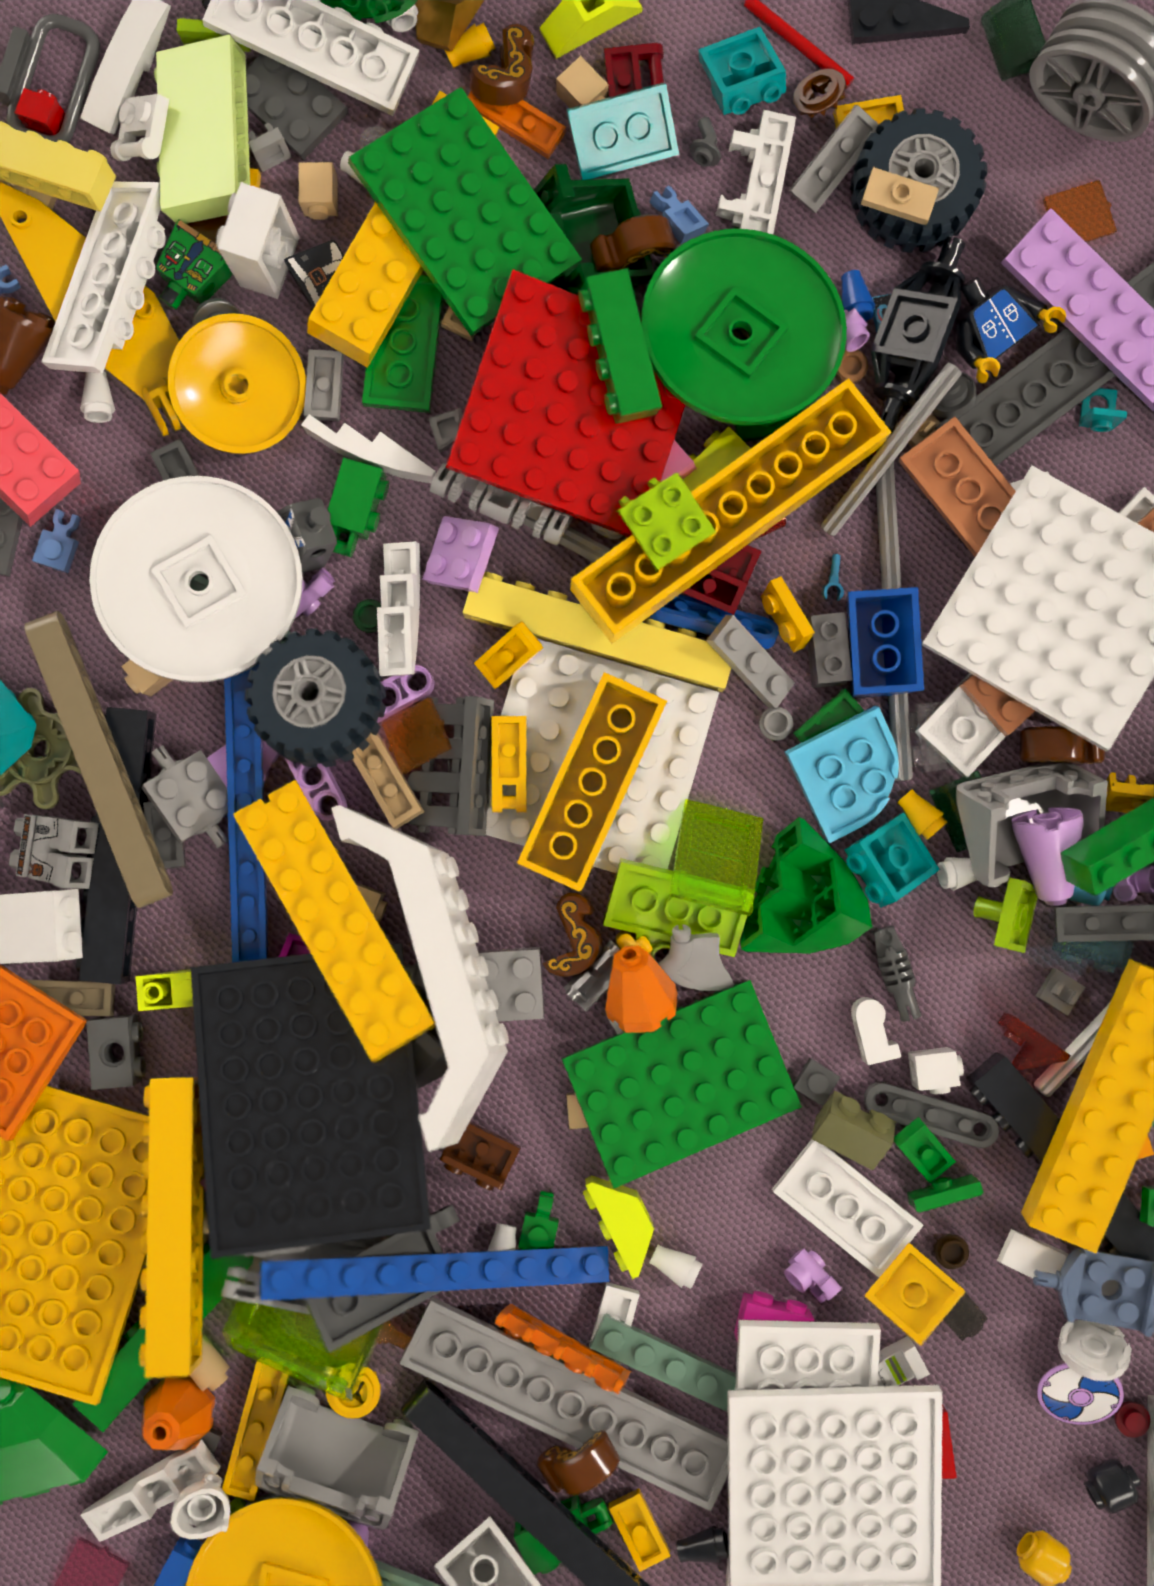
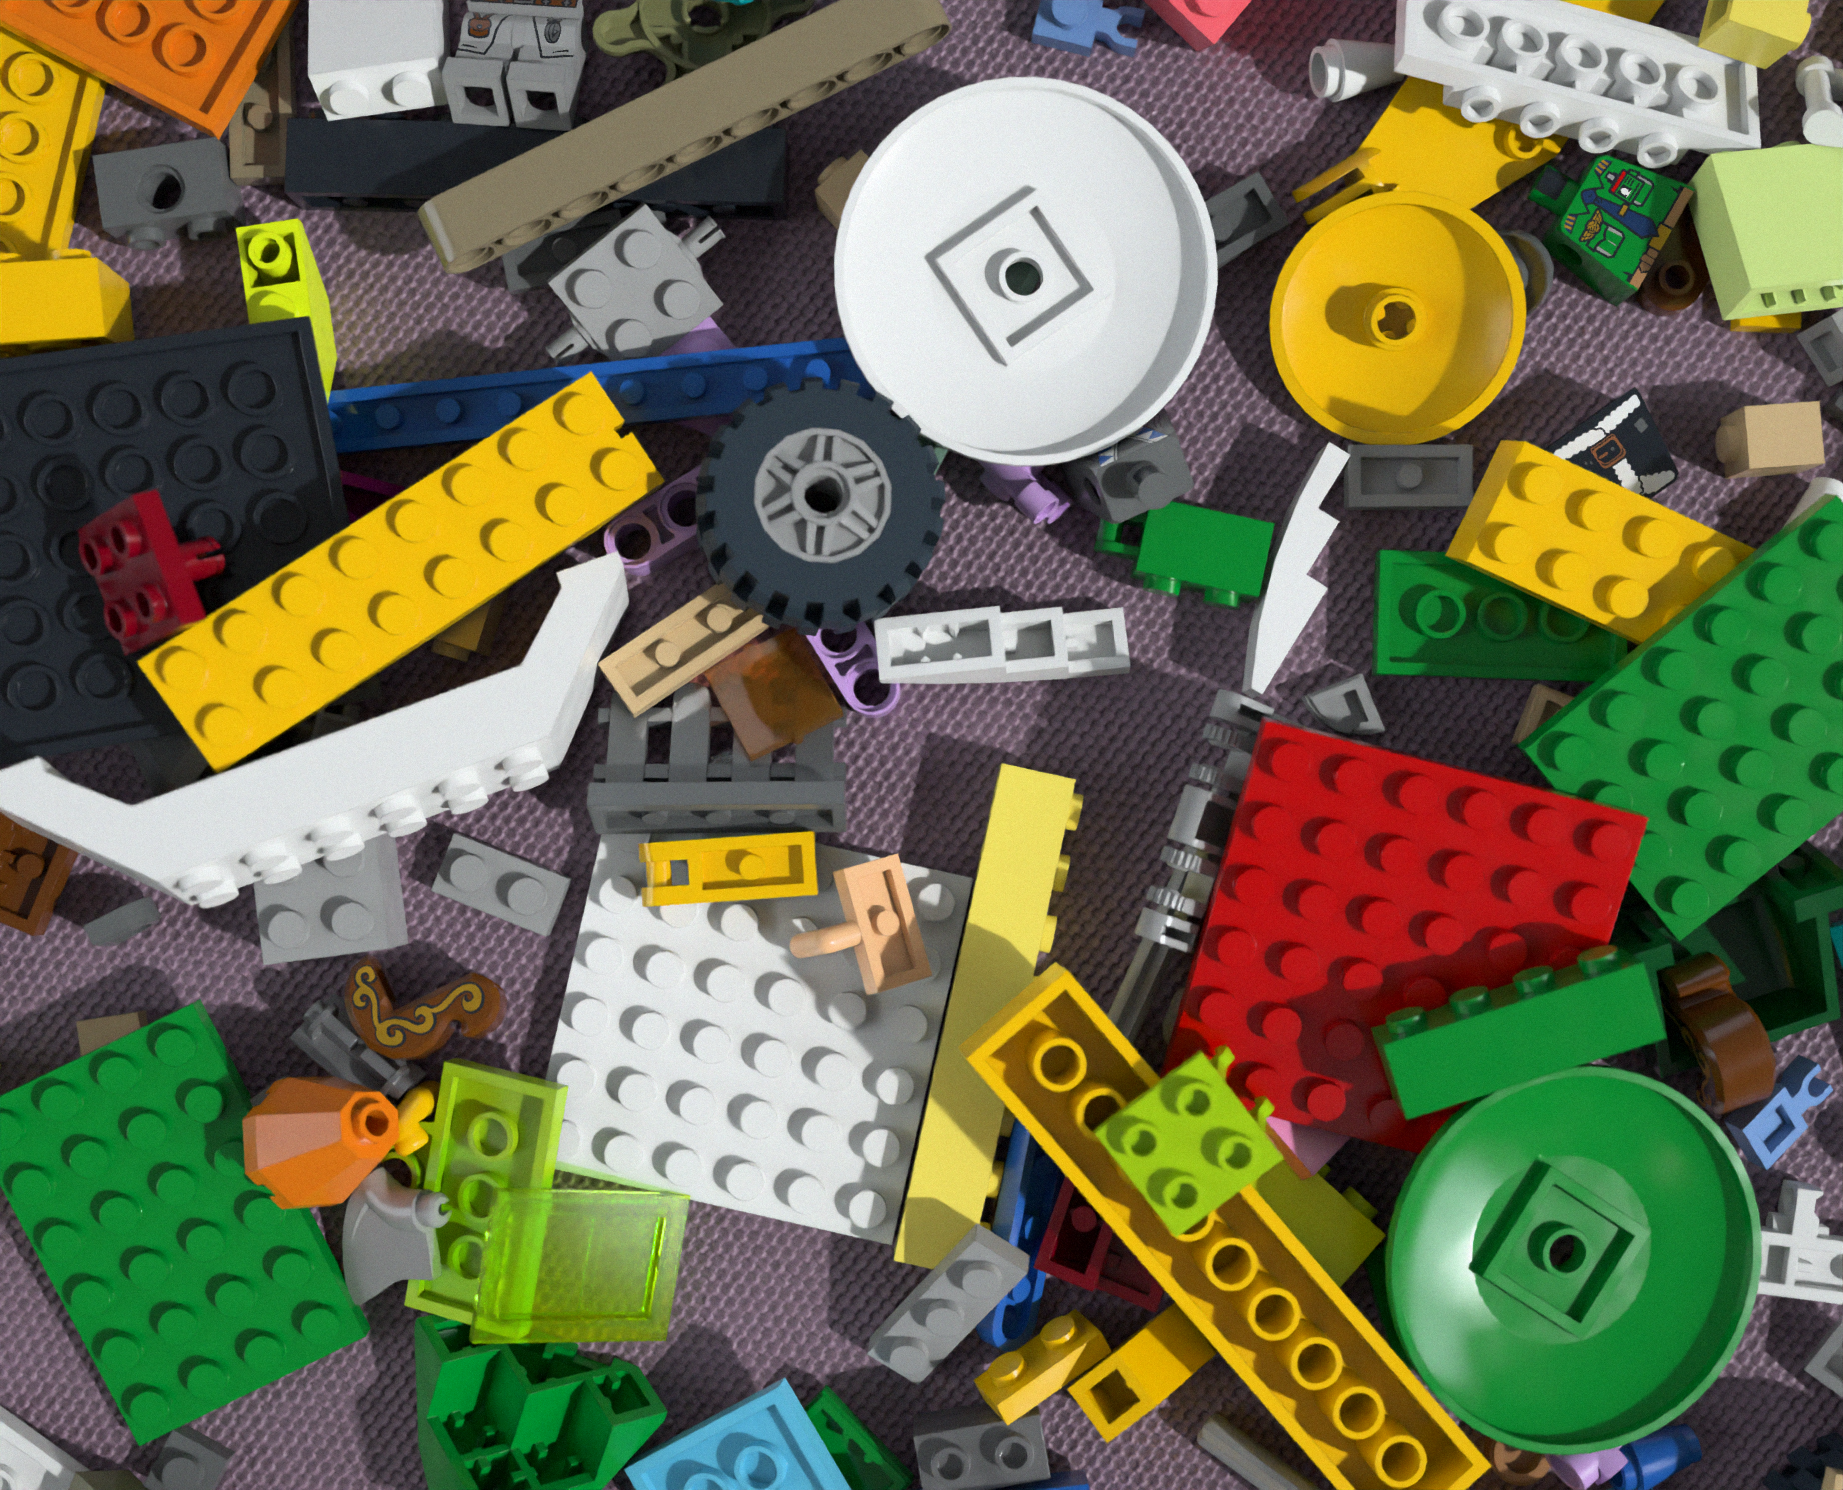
camera: 90 degrees right, 0 degrees up
white brick [216,182,300,299] -> none
dark green plate [353,599,381,633] -> none
lavender plate [422,516,499,593] -> none
yellow plate [474,621,544,689] -> none
yellow brick [517,672,667,892] -> none
light grey plate [759,707,793,741] -> none
dark azure hand [821,554,844,601] -> none
none -> dark red plate [77,490,225,656]
none -> dark grey tile [83,897,161,947]
none -> light grey plate [431,833,573,937]
none -> light nougat plate [790,854,932,995]
none -> yellow slope [1067,1302,1218,1443]

